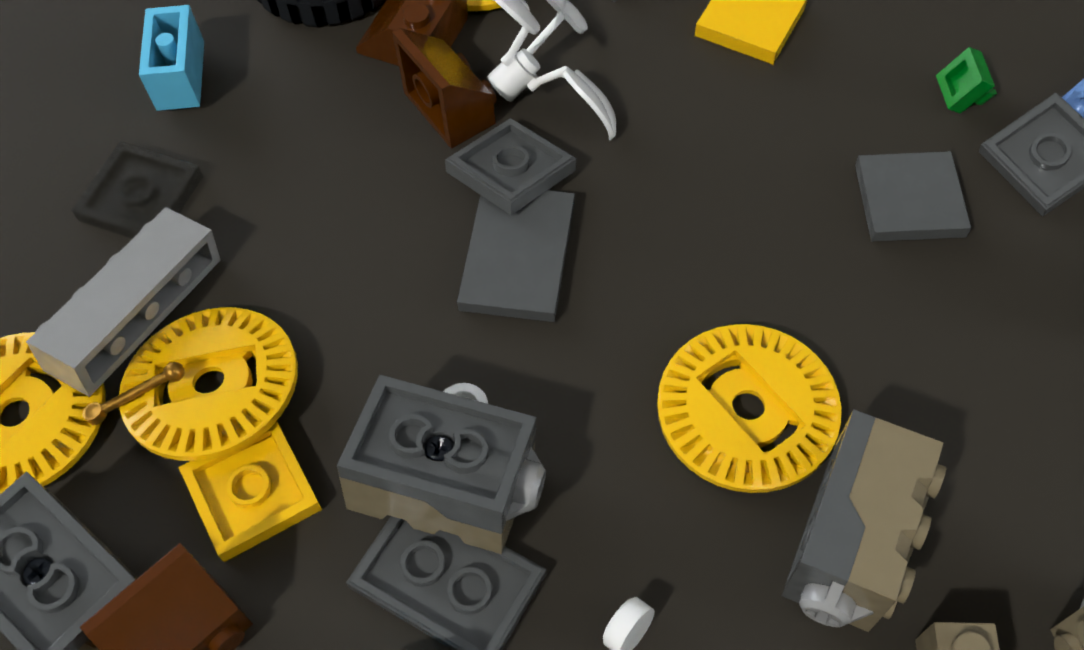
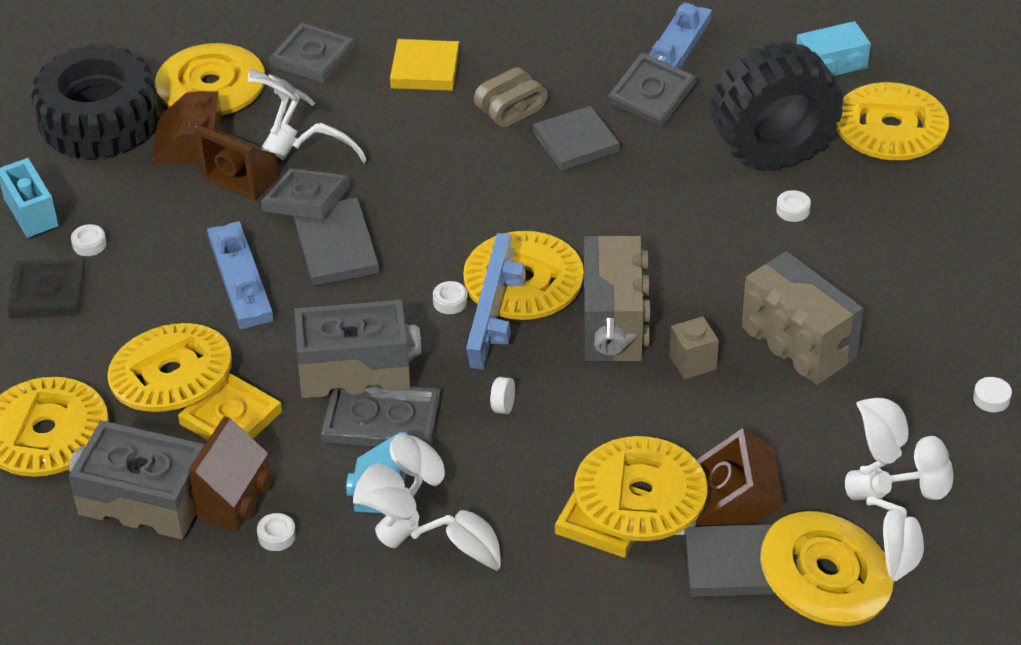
camera: 25 degrees left, 15 degrees down
light grey brick [26,207,221,397] -> none
pearl gold hinge [82,362,185,425] -> none
green tile [936,47,997,114] -> none
none -> white tile [71,224,106,256]
none -> medium blue hinge [207,221,274,329]
none -> white tile [433,281,468,314]
none -> medium blue hinge [466,233,526,370]
none -> dark tan brick [474,67,548,127]

